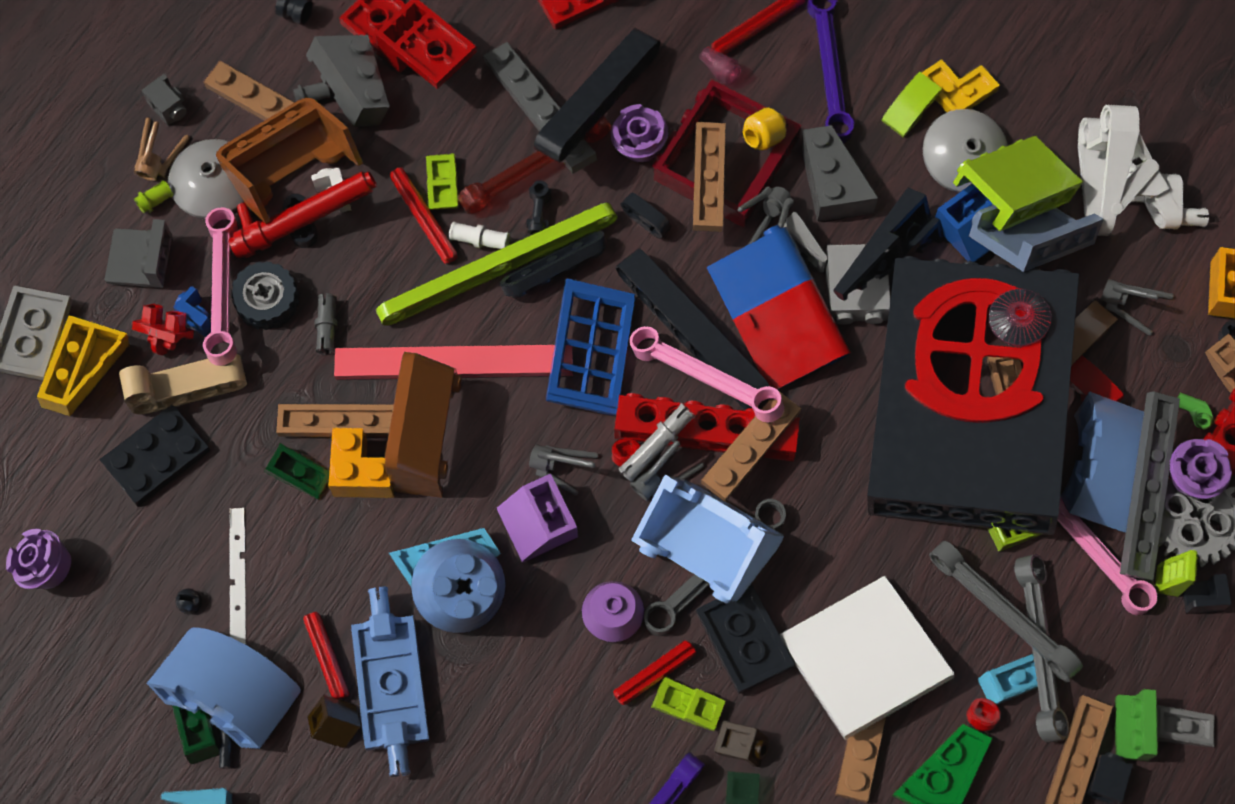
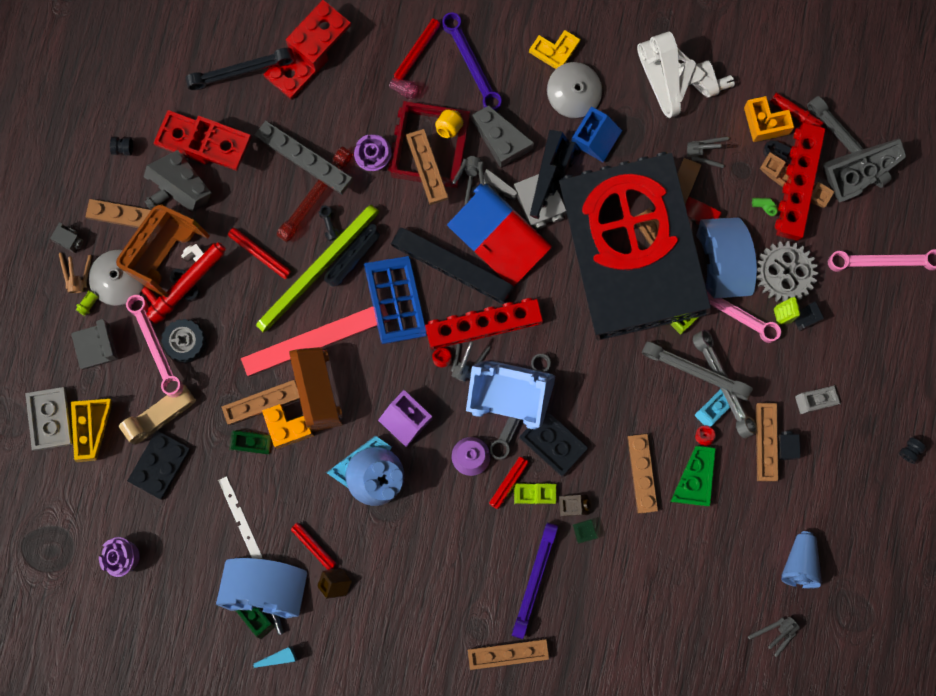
camera: 20 degrees left, 10 degrees up
red hips [132,303,194,356] -> none
blue bracket [173,286,211,337] -> none
black hinge [175,588,202,615] -> none
dark grey pin [314,293,338,355] -> none
medium blue plate [351,587,430,777] -> none
lime slope [426,154,458,210] -> none
white pin [449,222,510,249] -> none
dark grey plant [529,444,599,496] -> none
black beam [534,28,661,163] -> none
light grey pin [618,403,696,482] -> none
black beam [620,193,671,239] -> none
bright pink piece [630,327,784,422] -> none
medium nougat plate [701,392,802,502] -> none
white tile [780,576,954,740] -> none
lime slope [882,71,942,138] -> none
lime panel [953,136,1083,232] -> none
sand blue panel [969,205,1104,272] -> none
dish [989,289,1051,347] -> none
bright green bracket [1115,689,1157,761] -> none
dark grey plate [1120,392,1180,580] -> none
medium lavender cone [1170,439,1232,498] -> none

